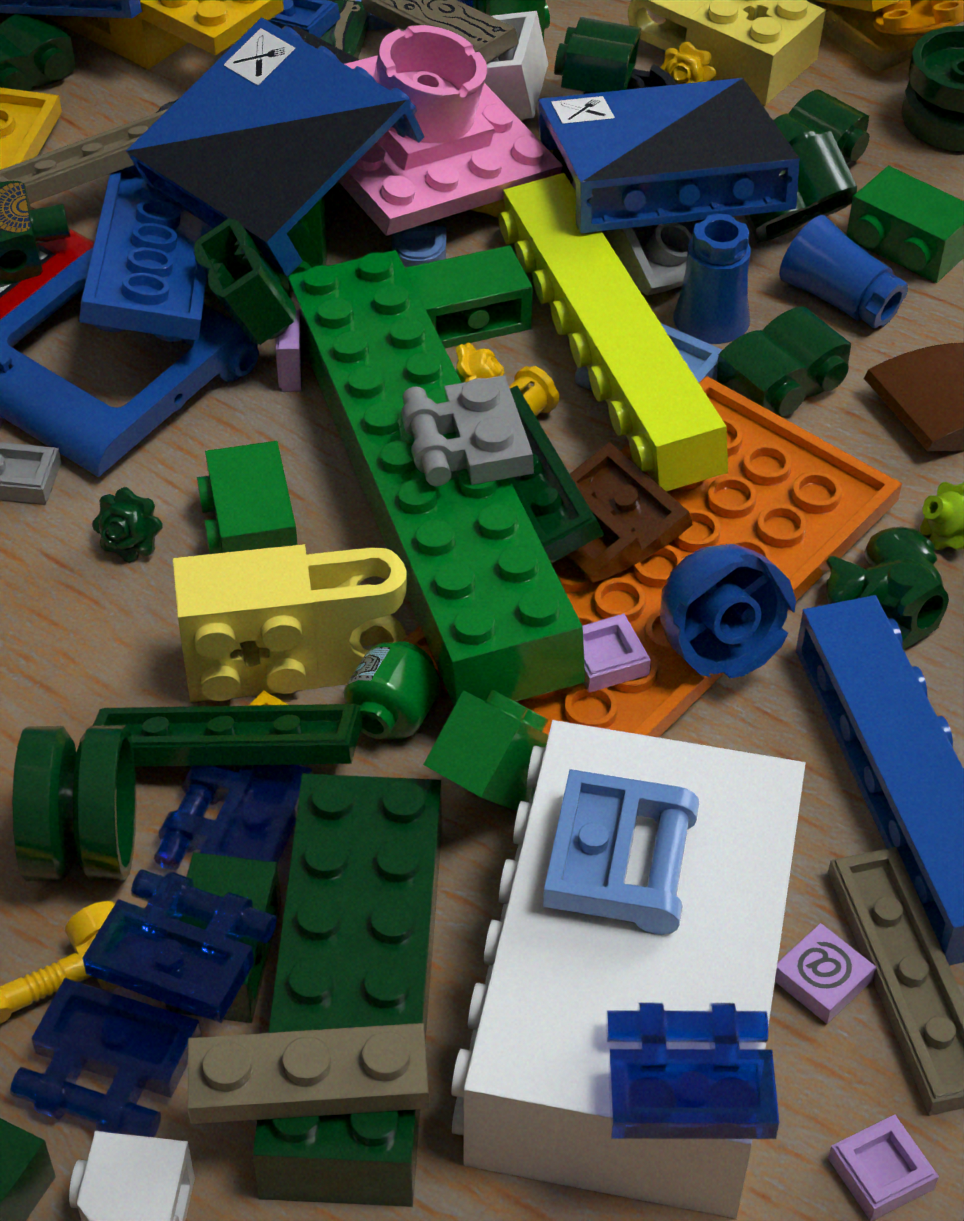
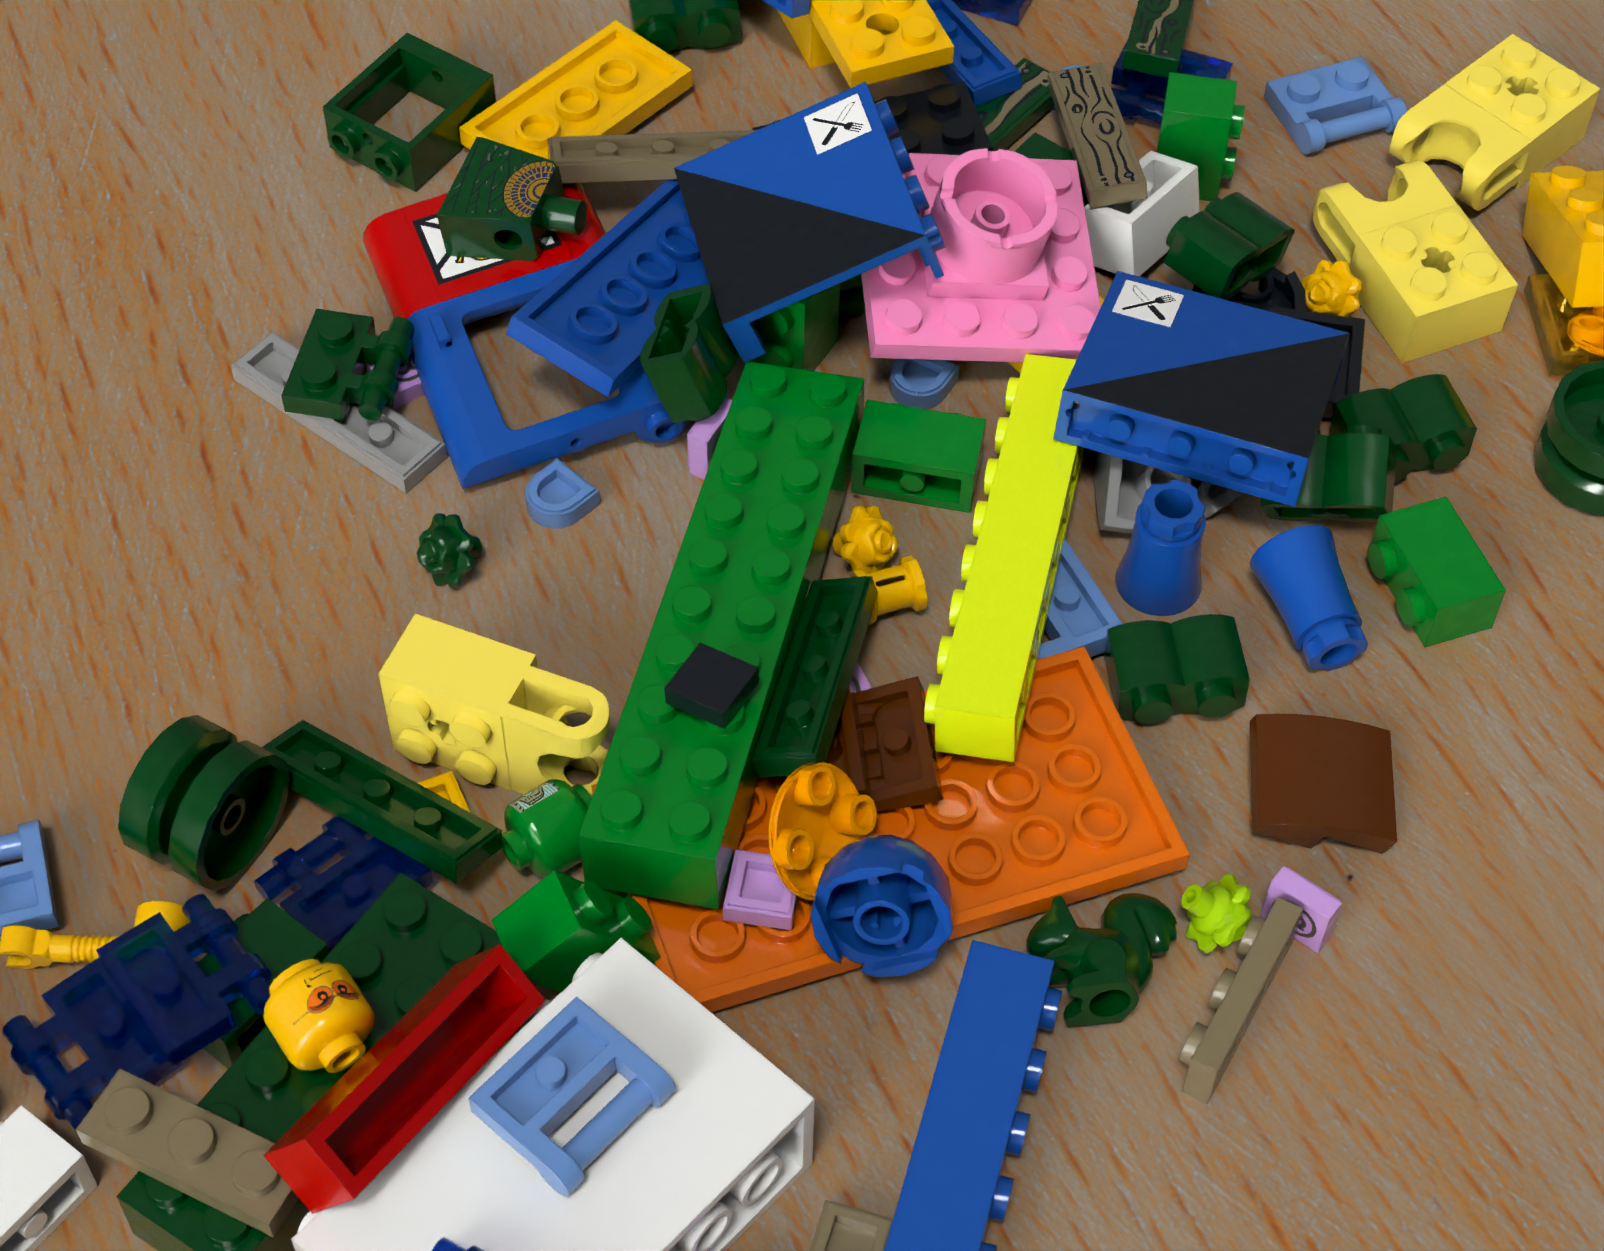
camera: 30 degrees right, 5 degrees up
green brick [197,441,298,554] -> none
light grey plate [401,375,534,486] -> none
none -> red brick [263,944,545,1214]
none -> yellow head [263,959,375,1073]
none -> medium blue tile [525,458,600,529]
none -> black tile [664,643,759,729]
none -> light orange dish [768,762,877,901]

